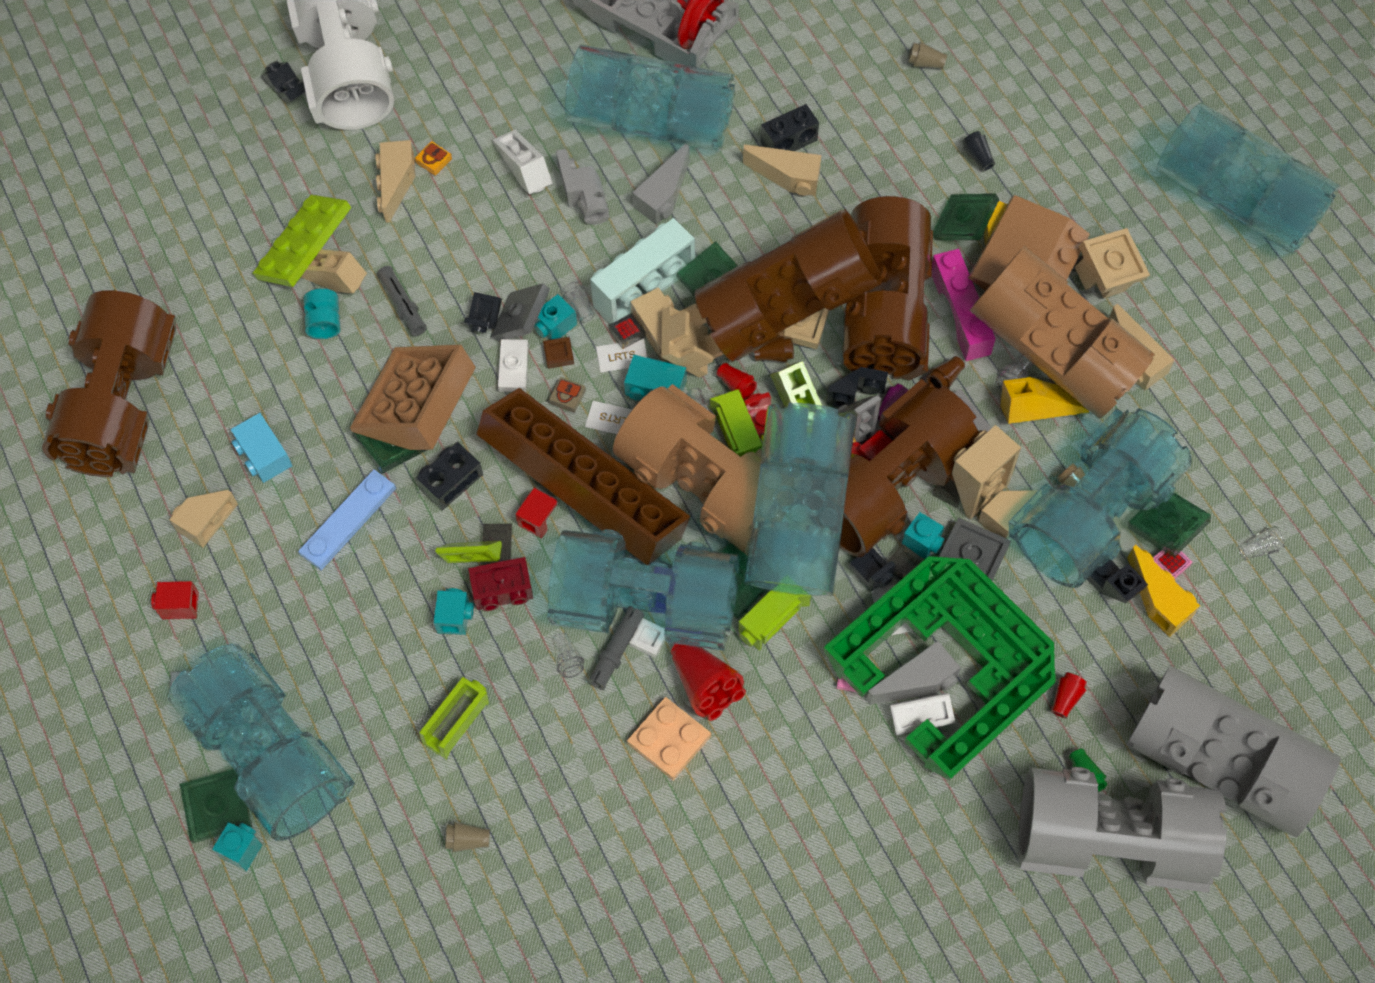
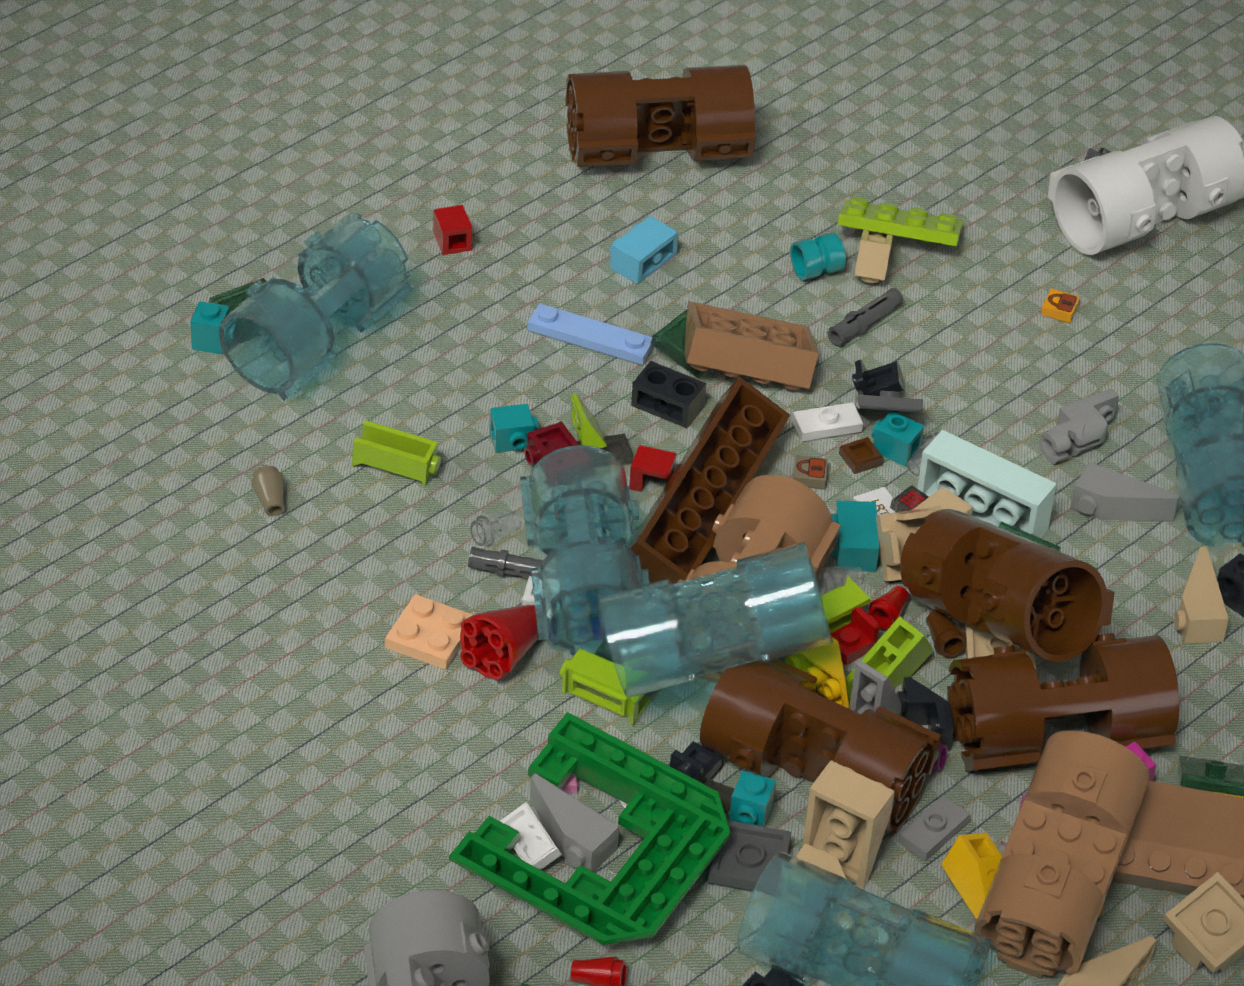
camera: 70 degrees right, 20 degrees down
tan slope [169,490,238,548] -> none
tan slope [376,140,415,223] -> none
white slope [493,130,552,194] -> none
reddish brown cone [926,356,965,389] -> none

